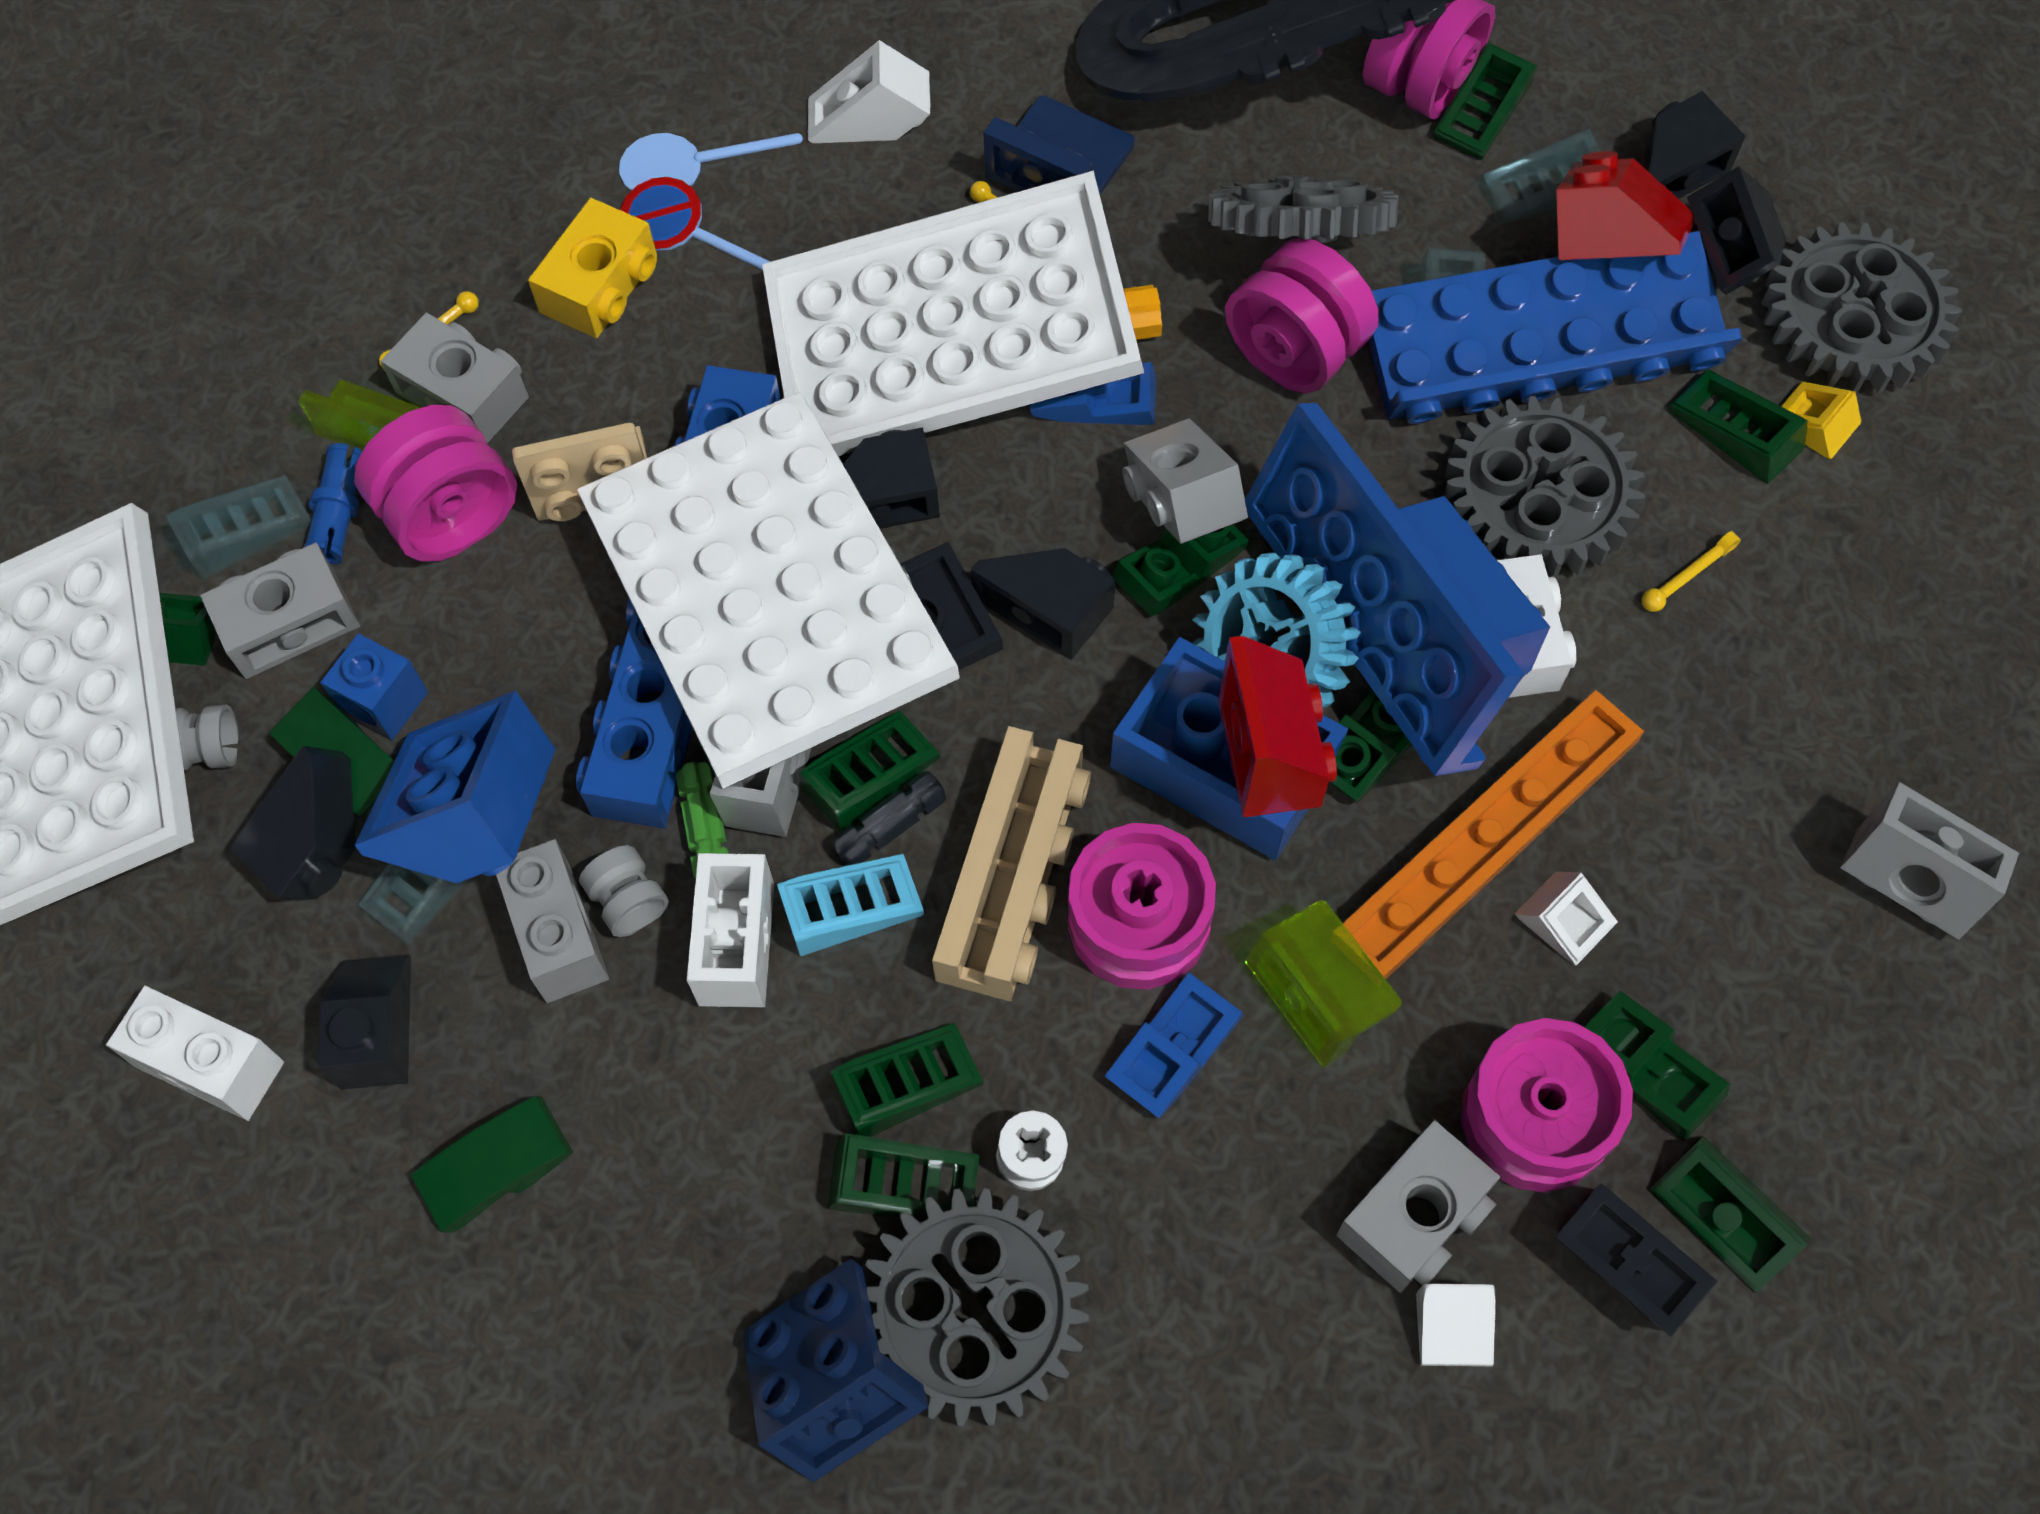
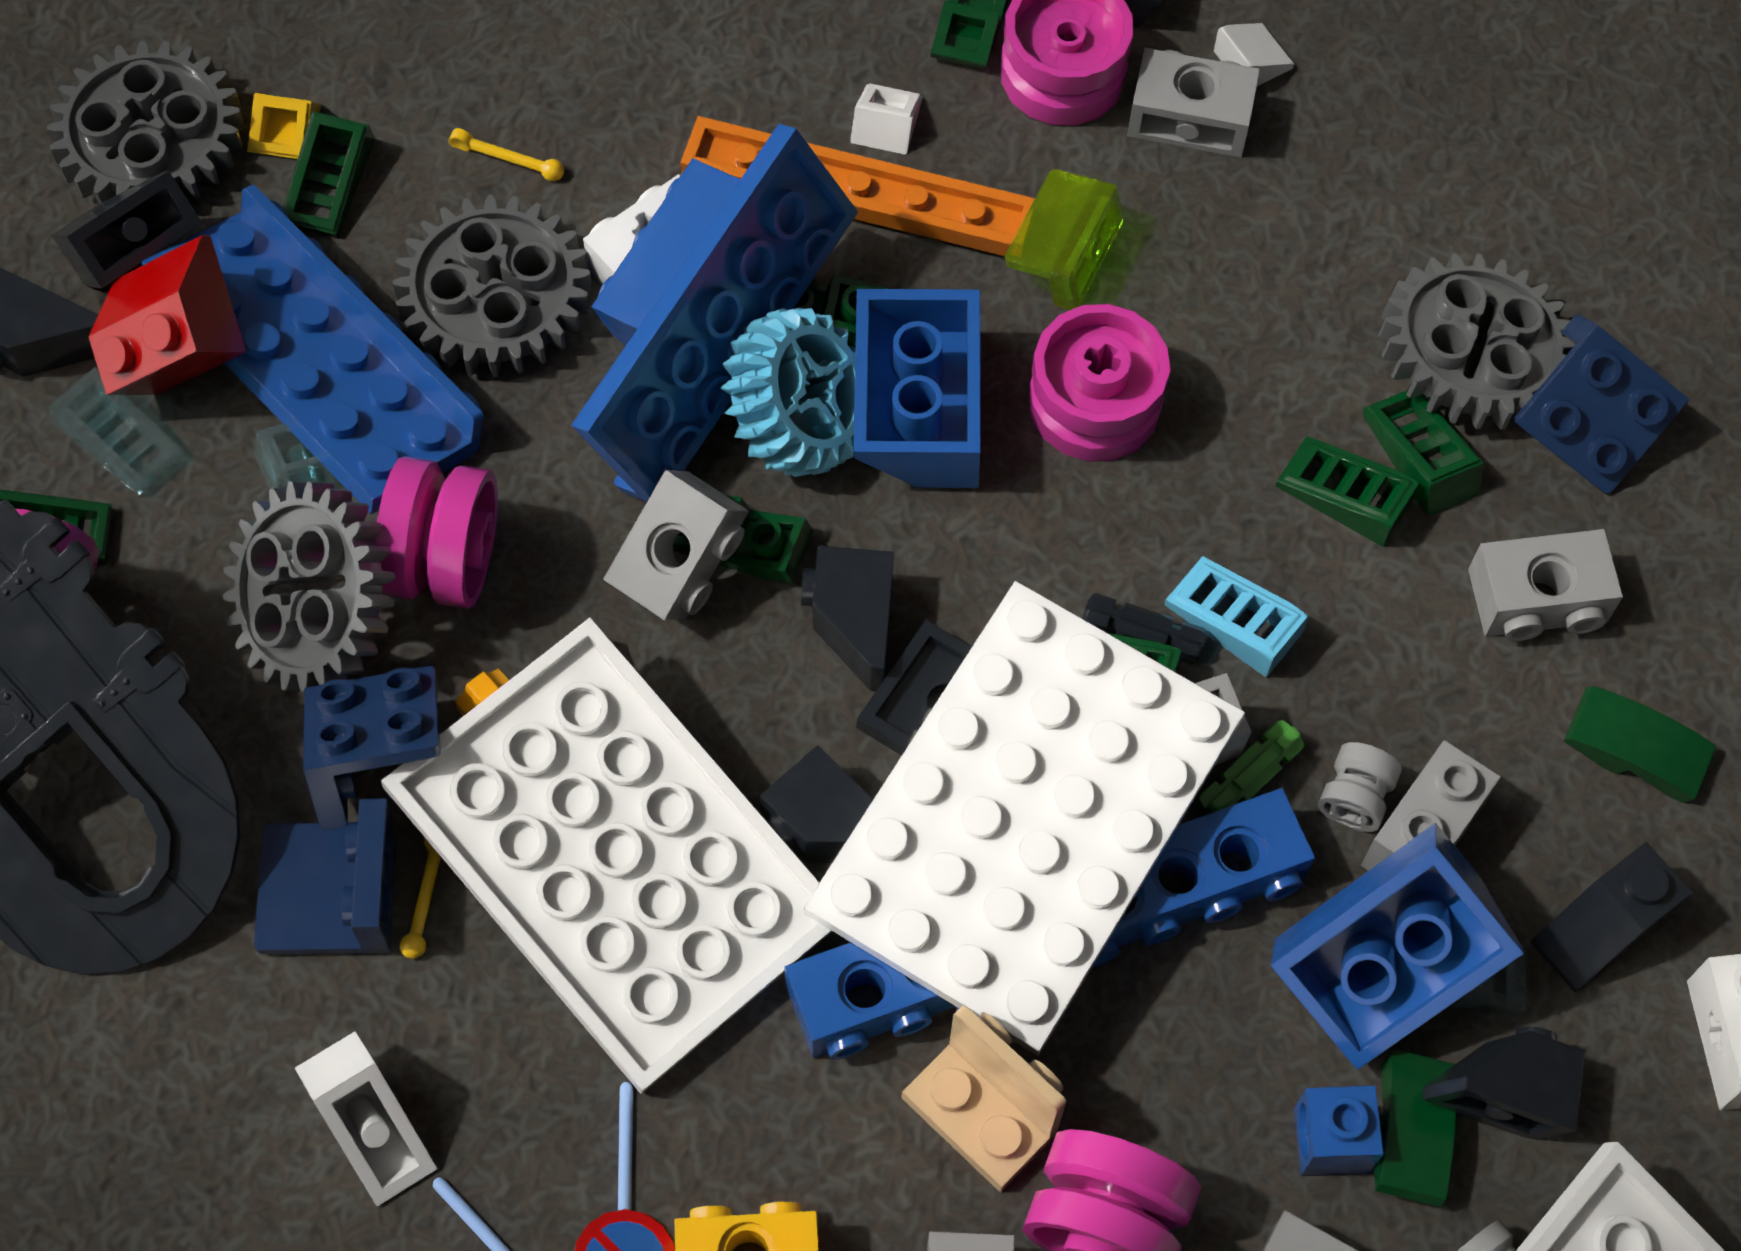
camera: 125 degrees left, 0 degrees up
white brick [687,853,774,1007] -> none
tan brick [932,726,1091,1002] -> none
white wheel [996,1110,1068,1191] -> none
blue slope [1105,972,1244,1119] -> none
red slope [1218,636,1337,818] -> none
none -> dark blue bracket [303,666,441,831]
none -> light grey brick [1468,529,1623,641]

